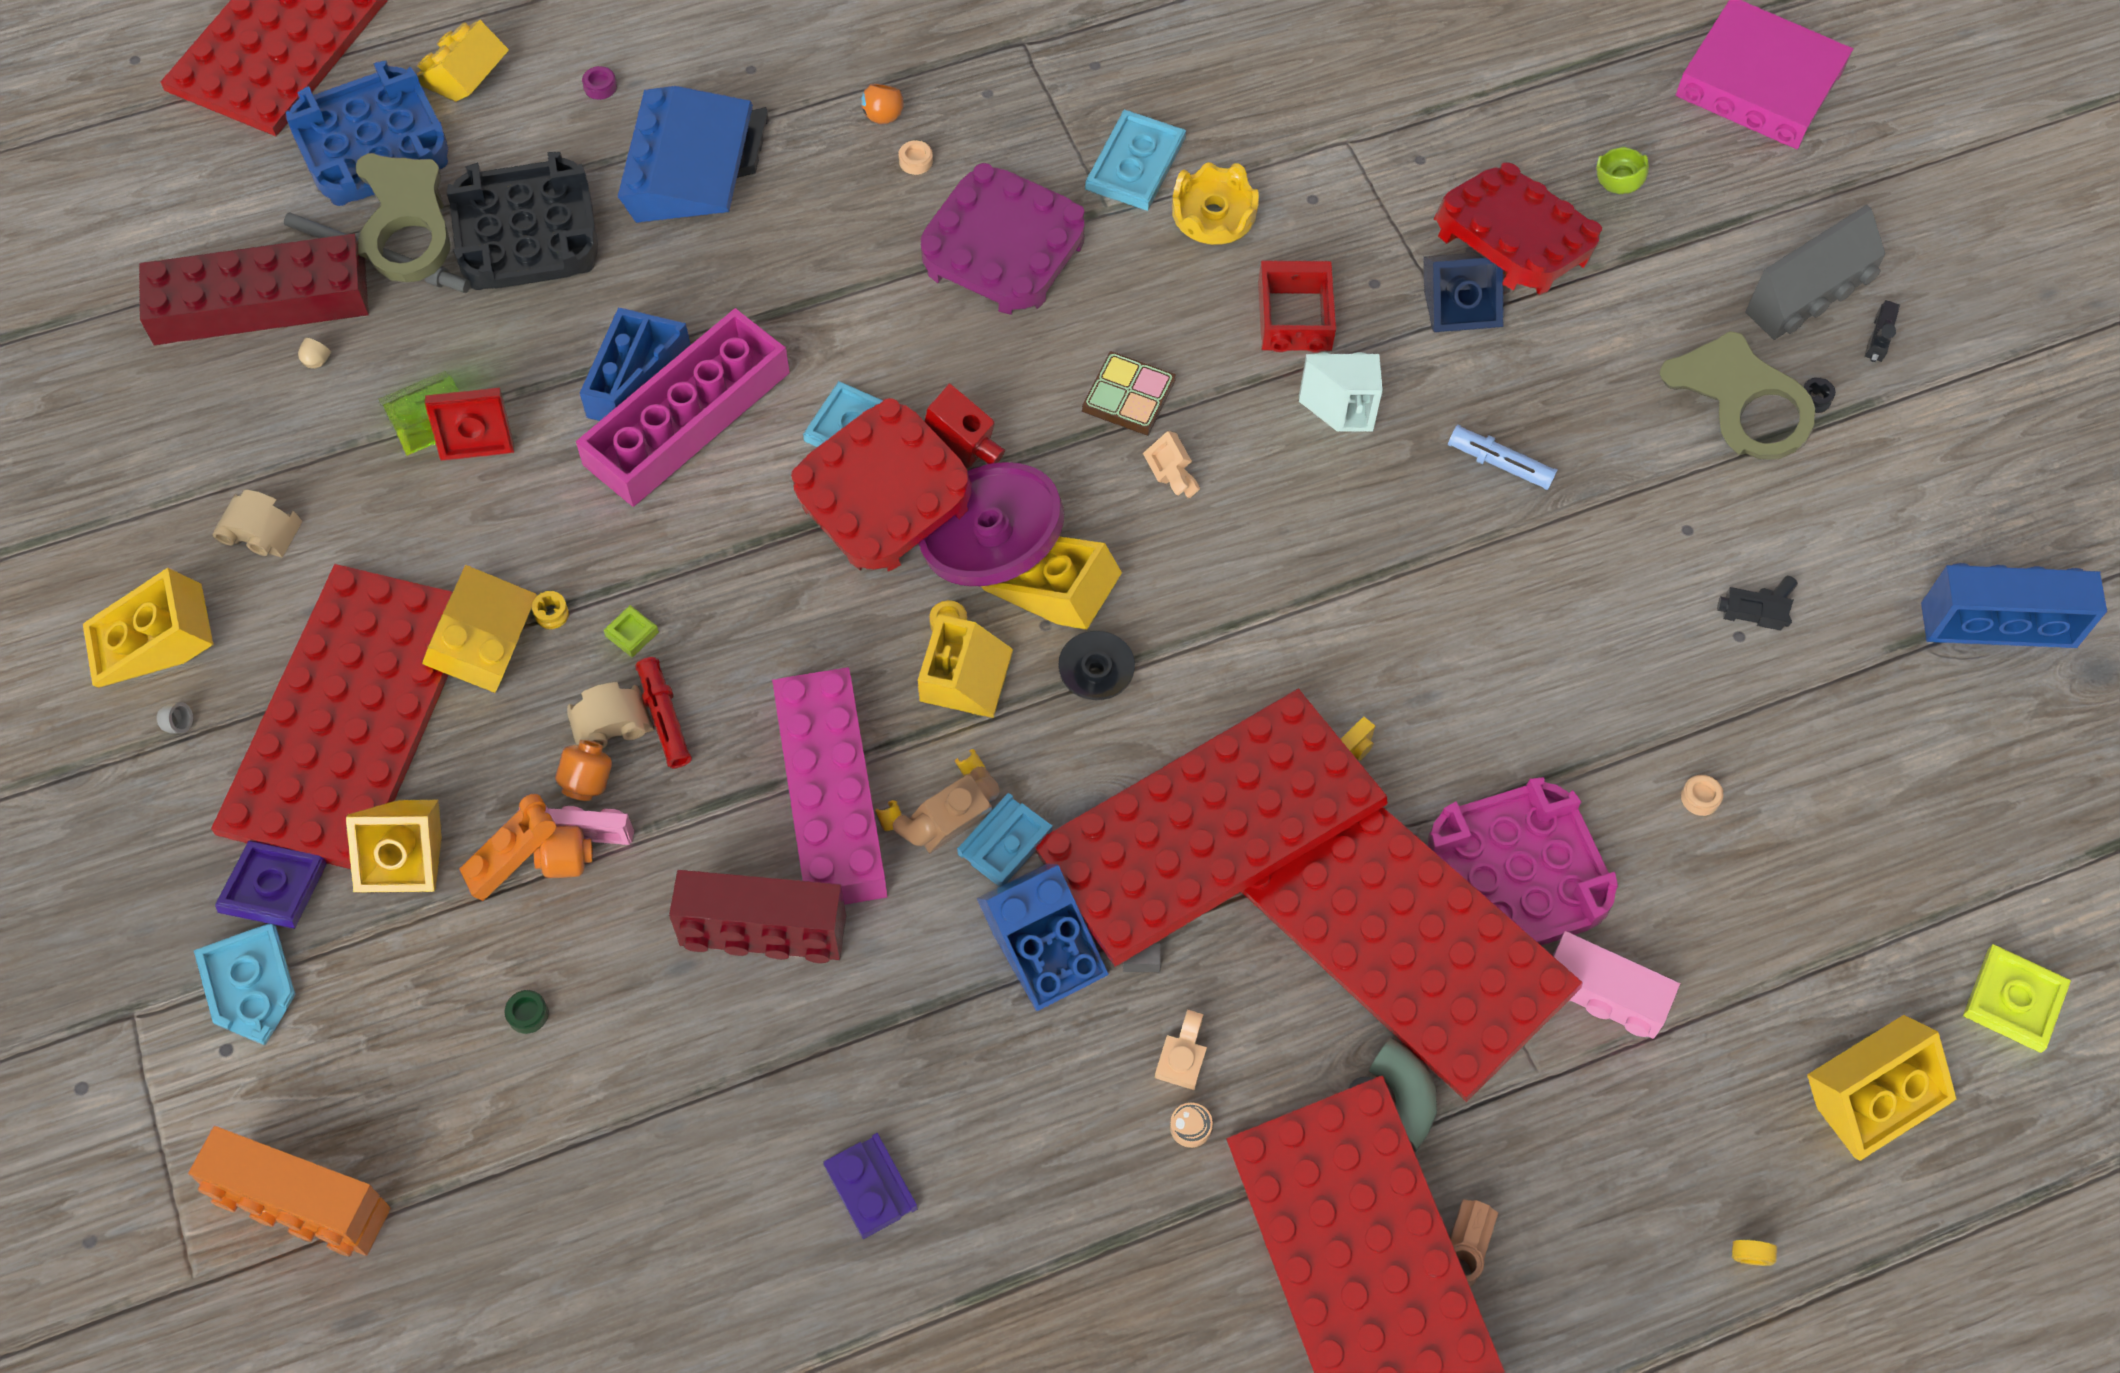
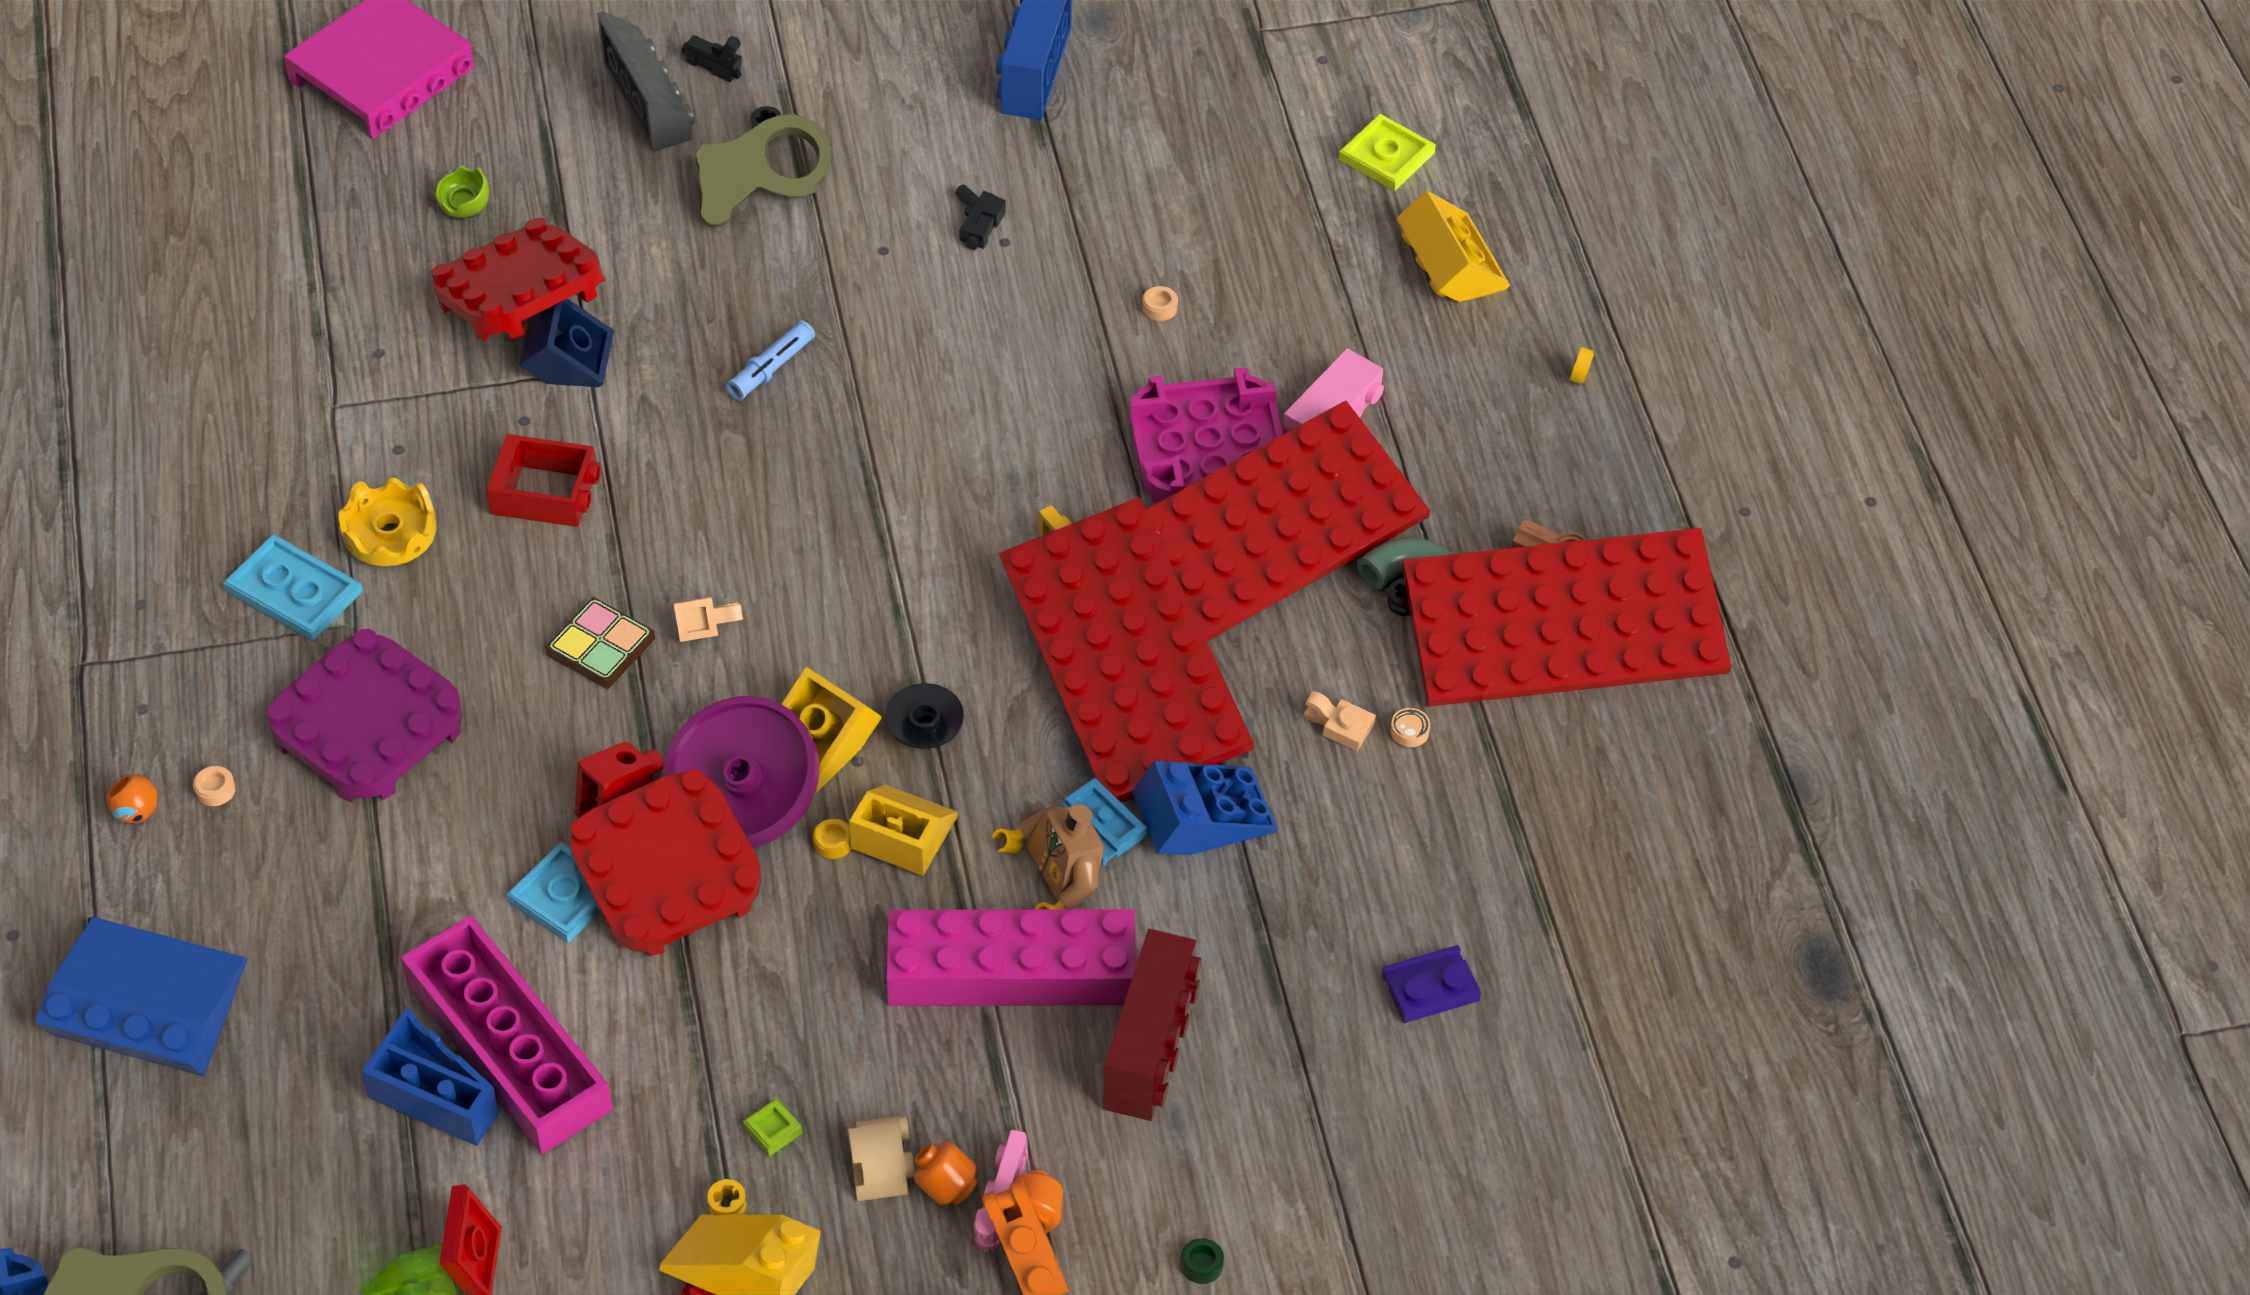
camera: 80 degrees left, 10 degrees down
black plate [447,152,598,290] -> none
red pin [635,657,692,769] -> none
light aqua slope [1299,352,1383,432] -> none

